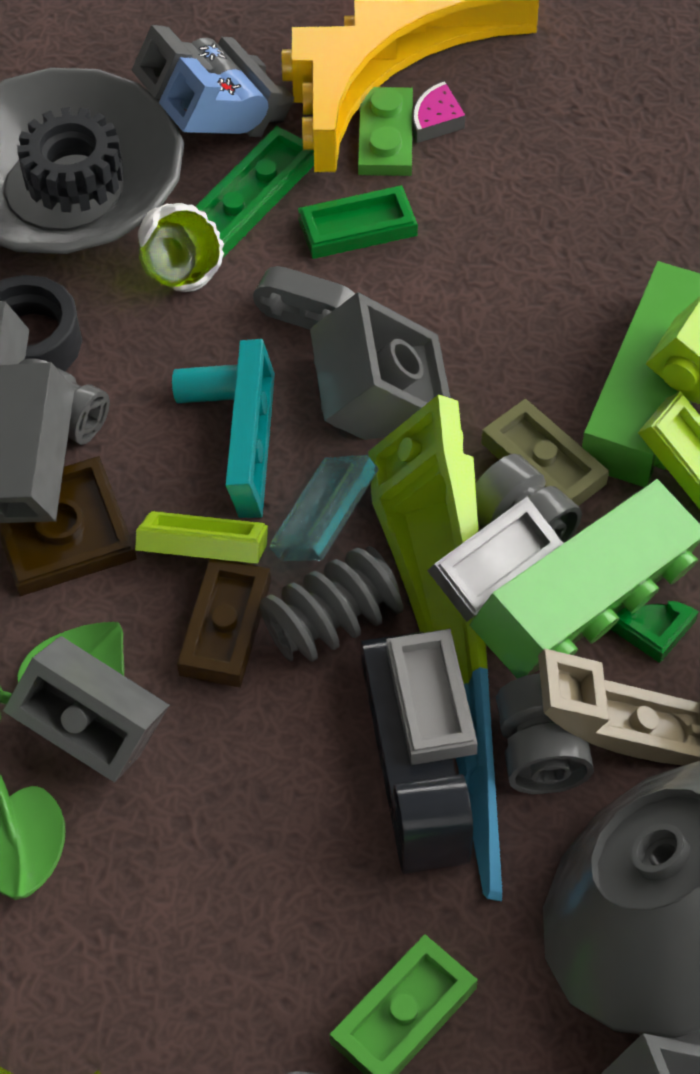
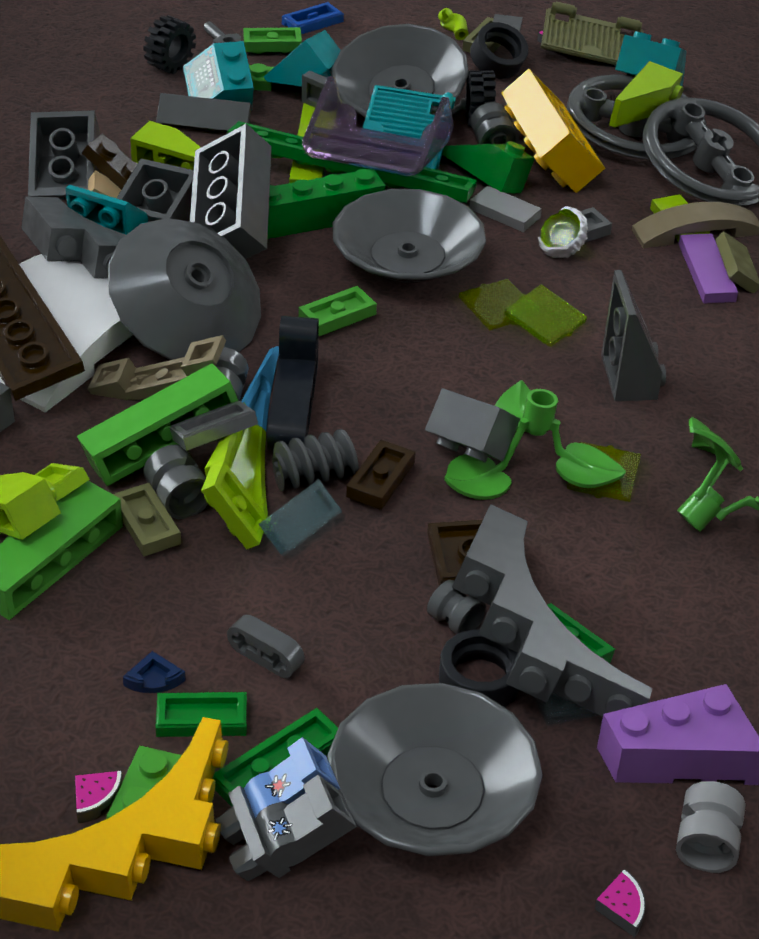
camera: 170 degrees left, 15 degrees down
black tyre [17,107,124,213] -> none
lime tile [135,511,268,564] -> none
clear neon green hair [138,203,224,292] -> none
teal piece [172,339,275,518] -> none
dark grey slope [310,292,451,440] -> none
light grey tile [386,629,478,765] -> none
none -> dark blue tile [123,651,186,693]

